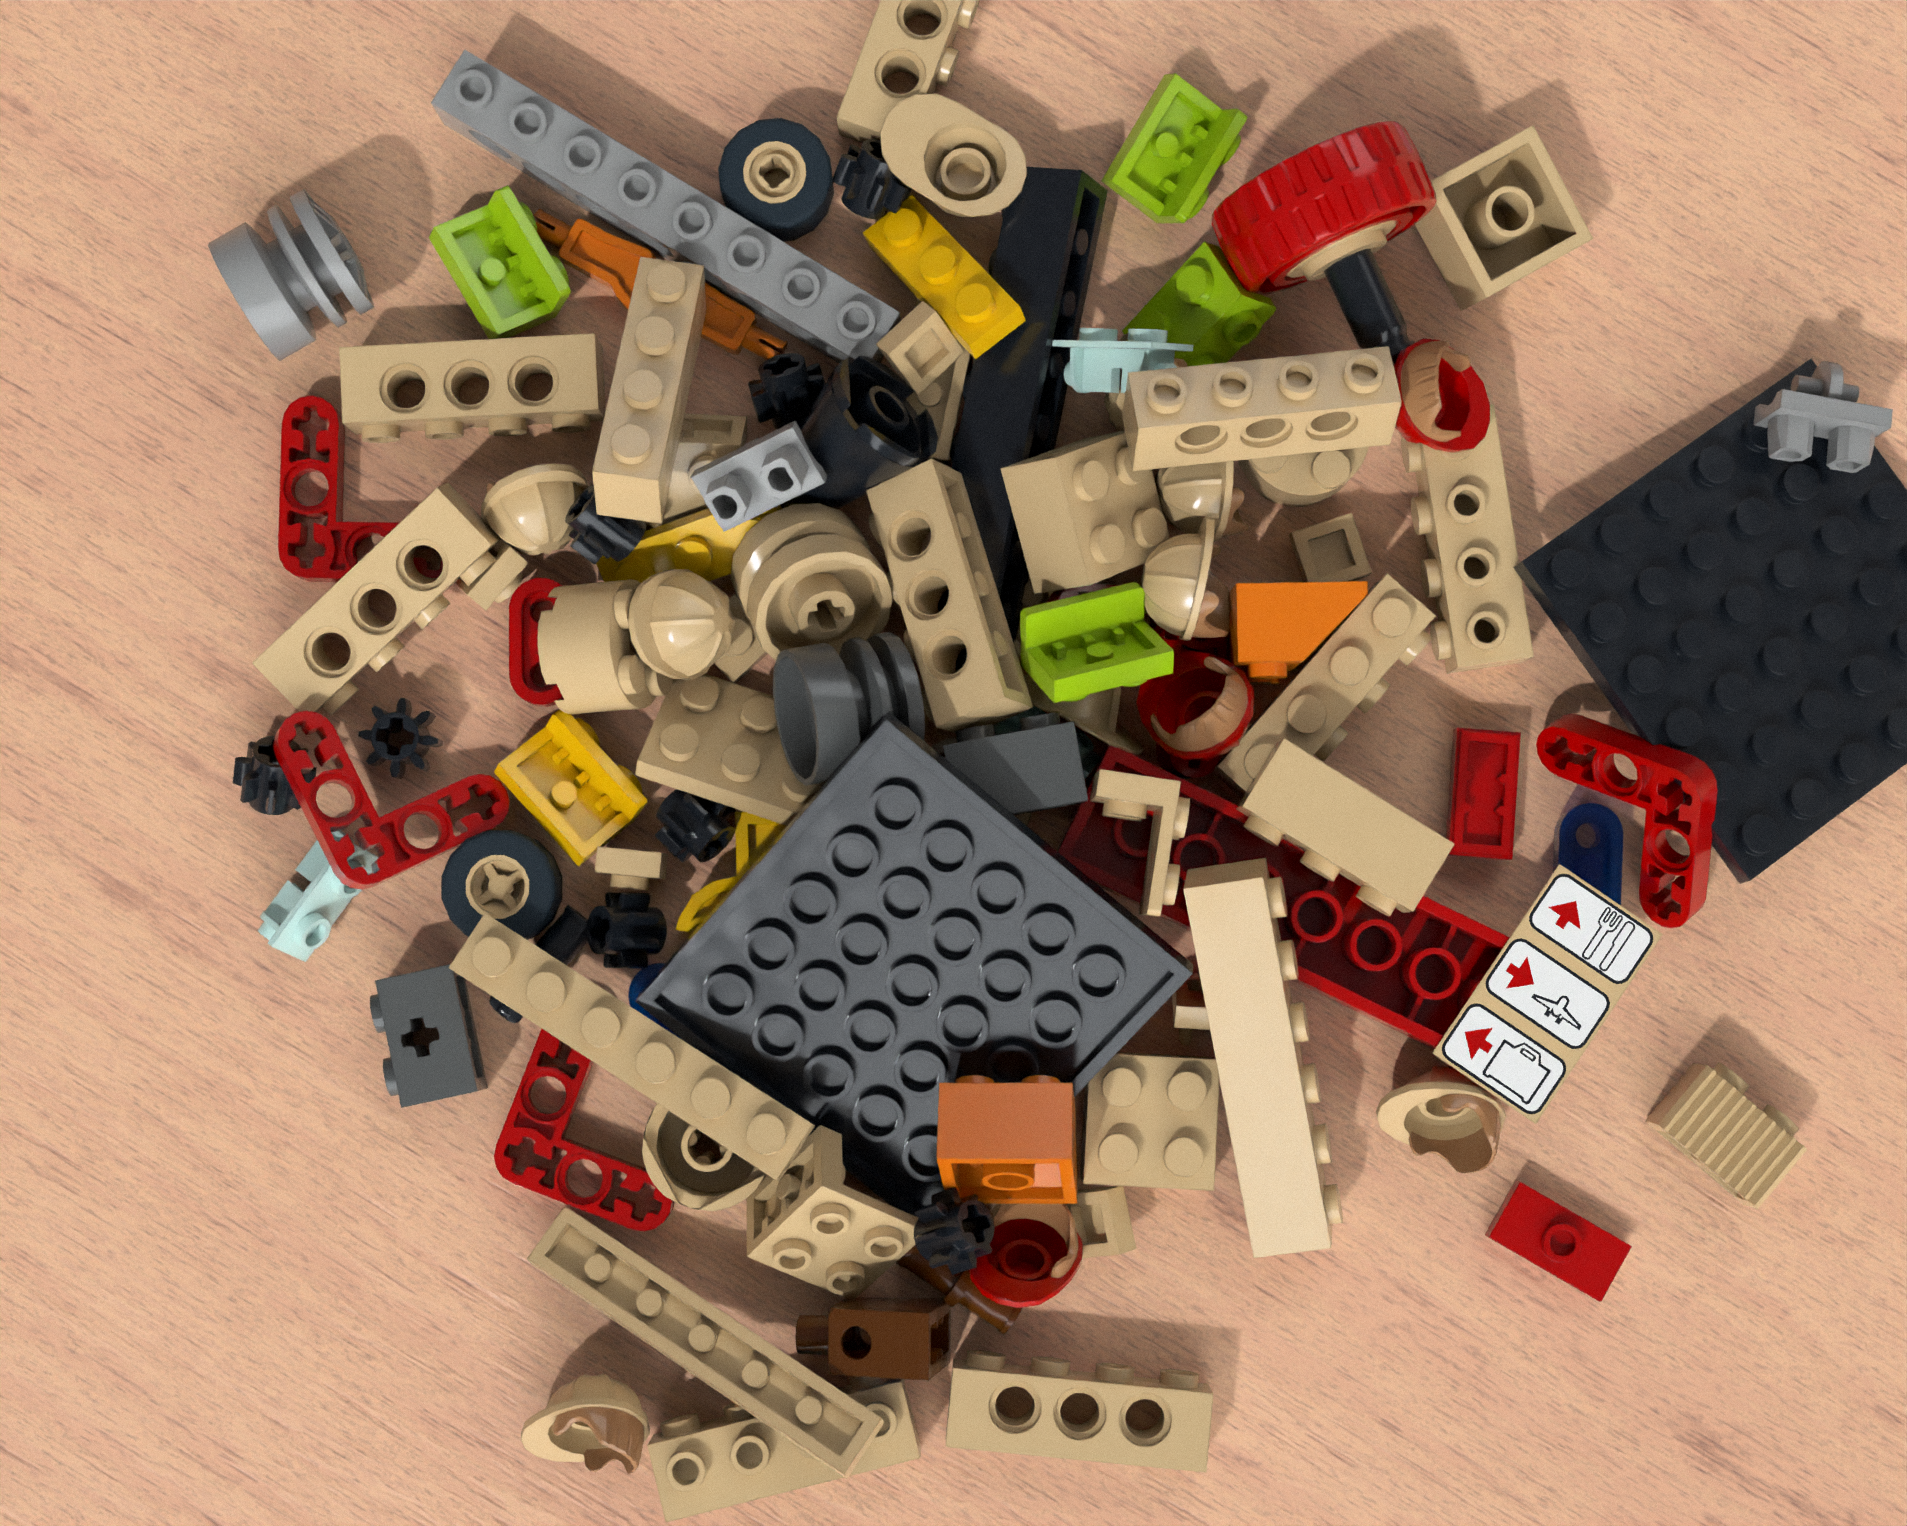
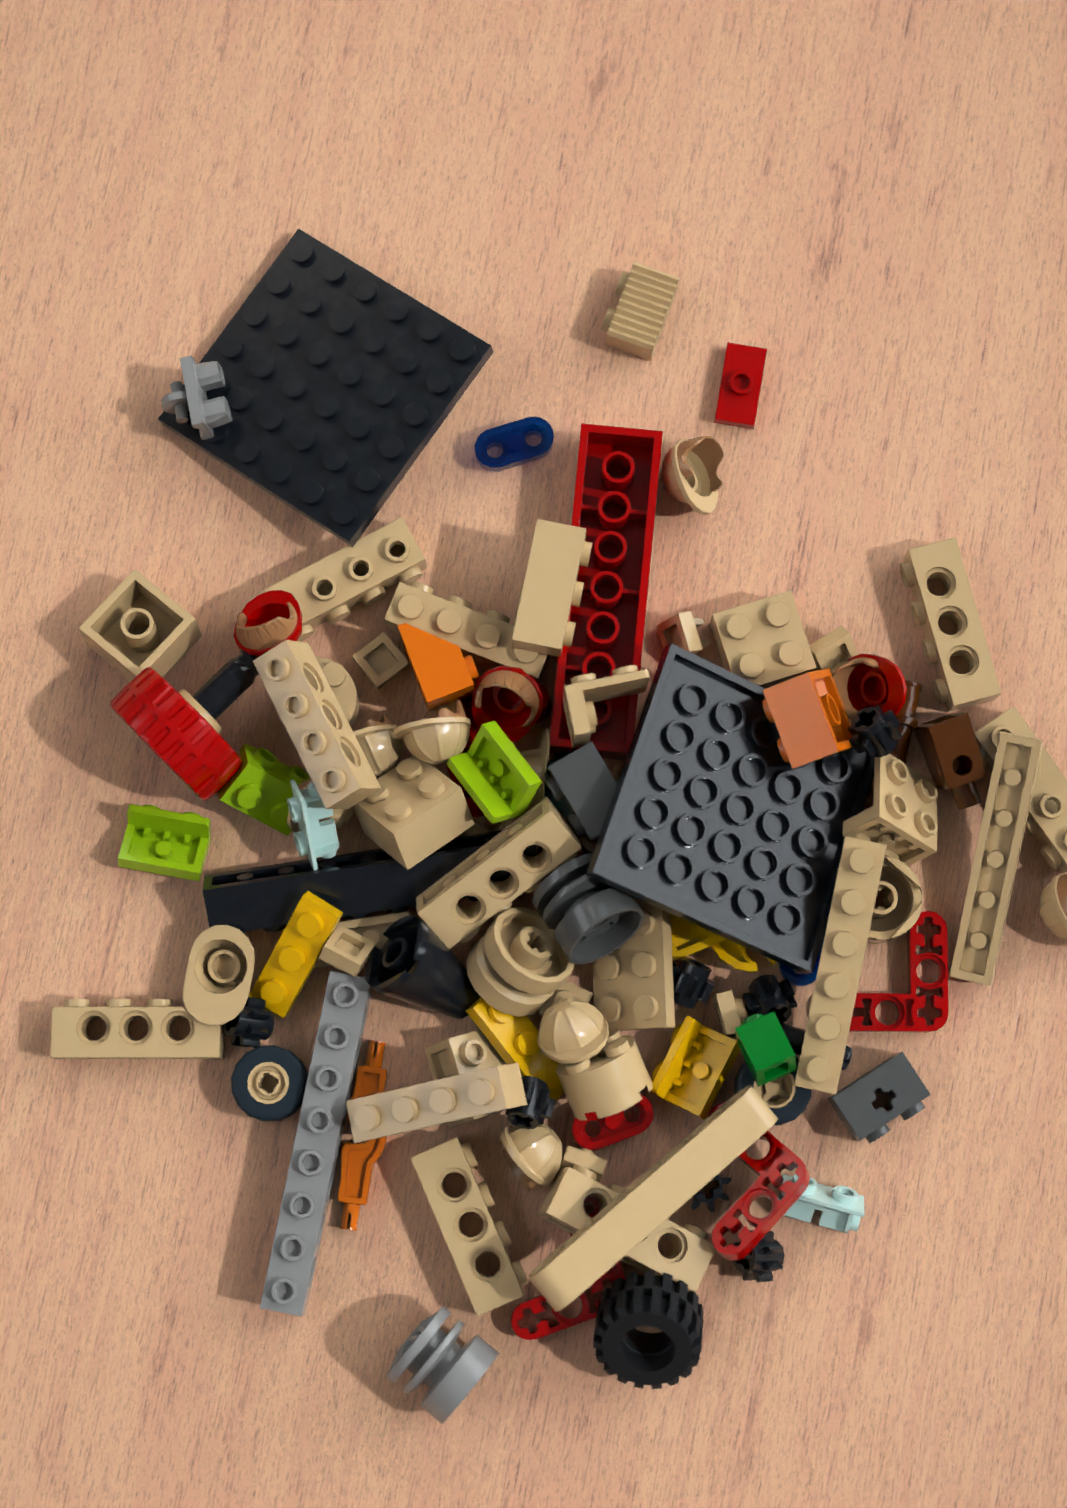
camera: 110 degrees left, 5 degrees down
lime bracket [429,185,571,339] -> none
light grey hips [691,421,827,532] -> none
black gear [748,353,825,430] -> none
tan brick [1183,858,1343,1258] -> none
sticker [1432,864,1663,1124] -> none
red plate [1446,727,1521,860] -> none
red beam [1536,713,1718,928] -> none
none -> tan beam [528,1085,778,1312]
none -> black tyre [593,1270,704,1389]
none -> green brick [735,1011,797,1087]

